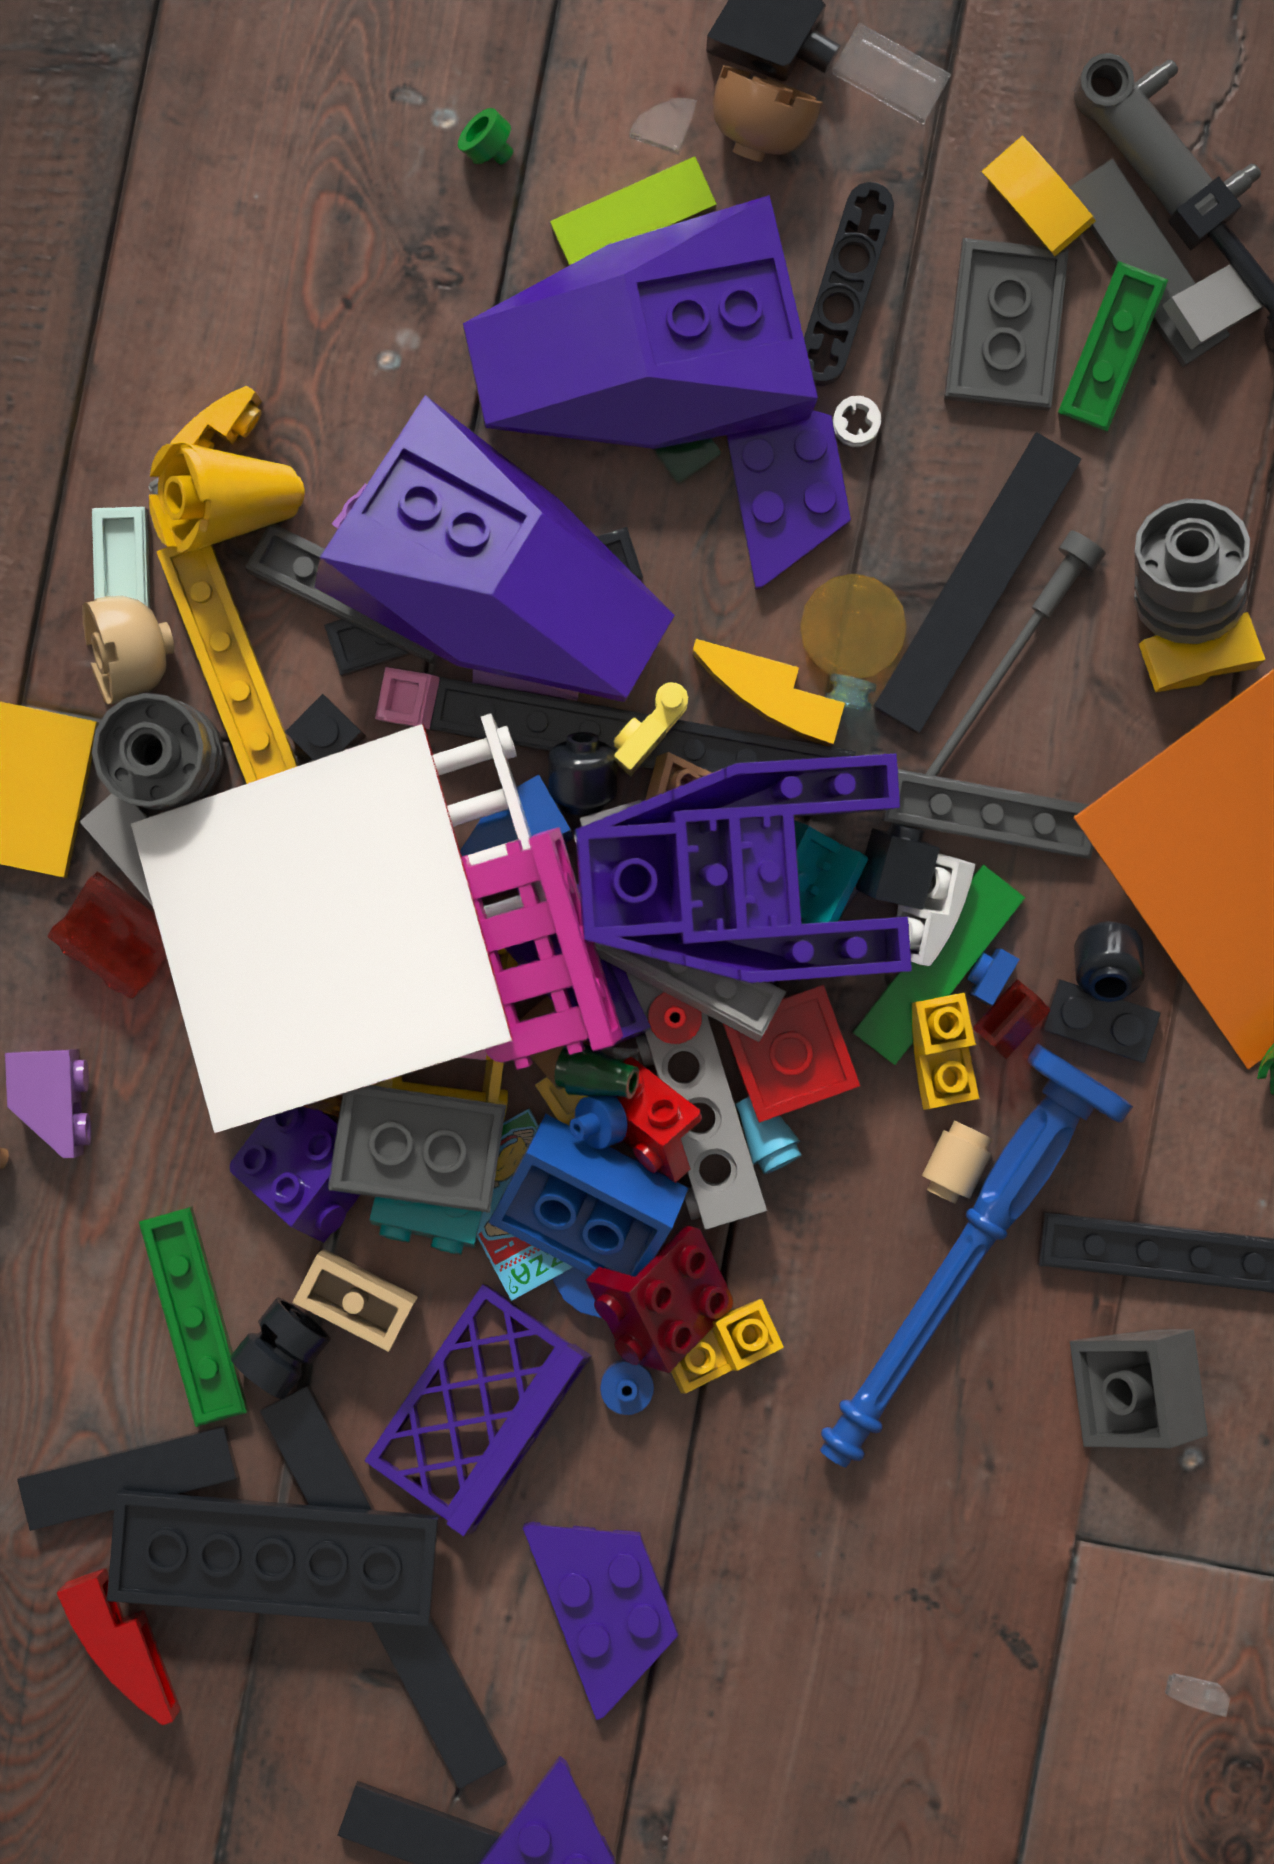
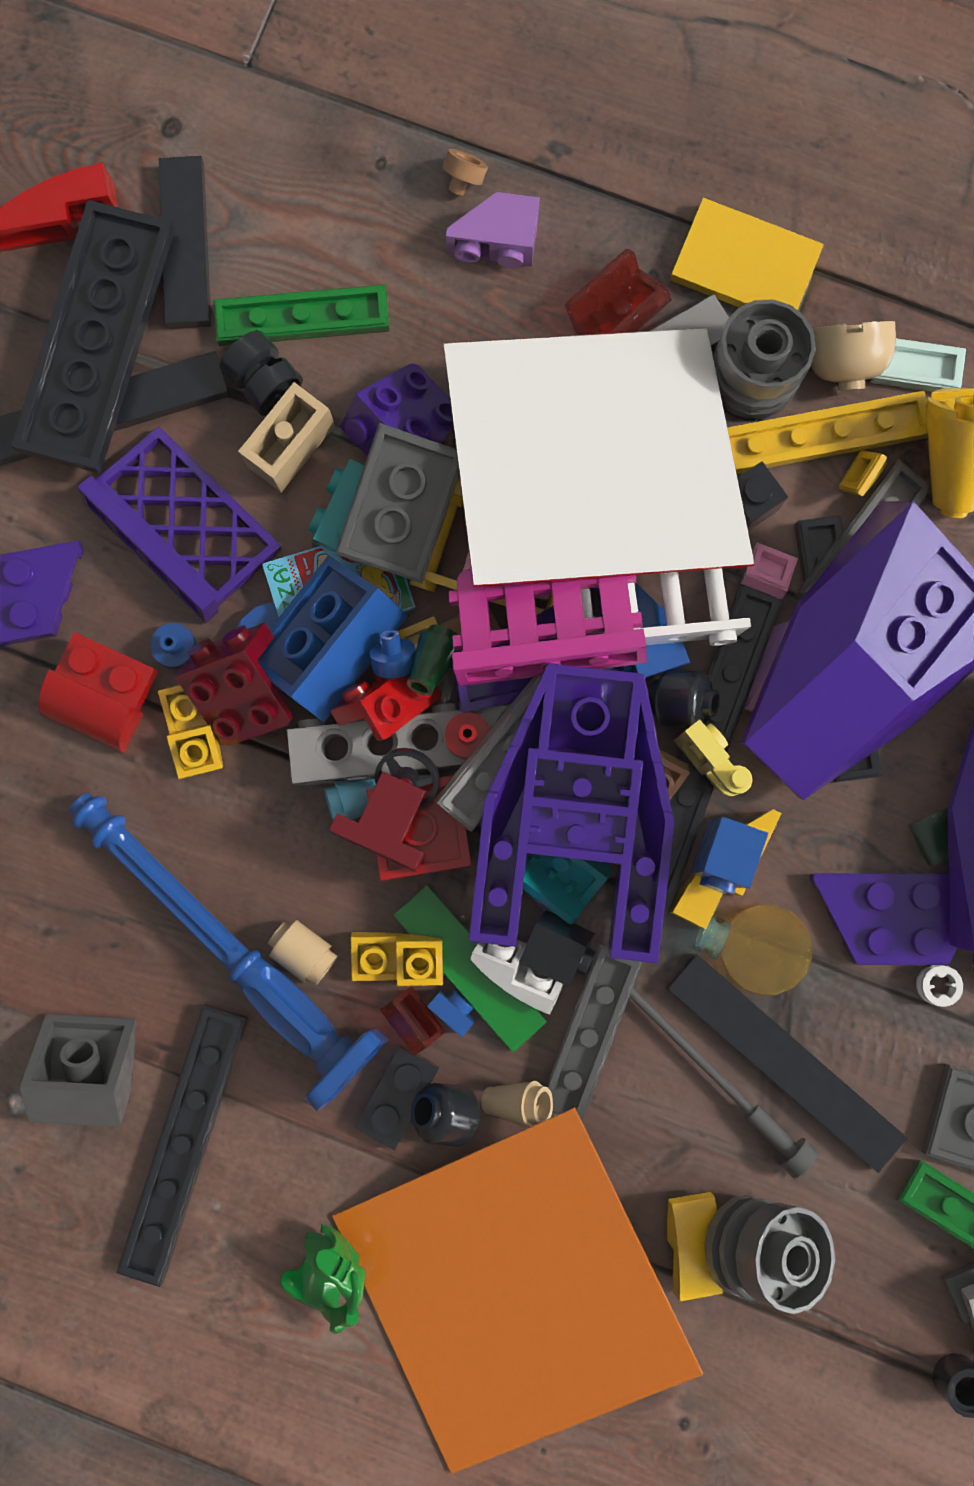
camera: 105 degrees right, 5 degrees down
none -> red brick [38,632,159,753]
none -> dark red piece [329,748,440,873]
none -> tan cone [481,1081,553,1128]
none -> blue brick [690,817,768,894]
none -> yellow slope [839,450,887,496]

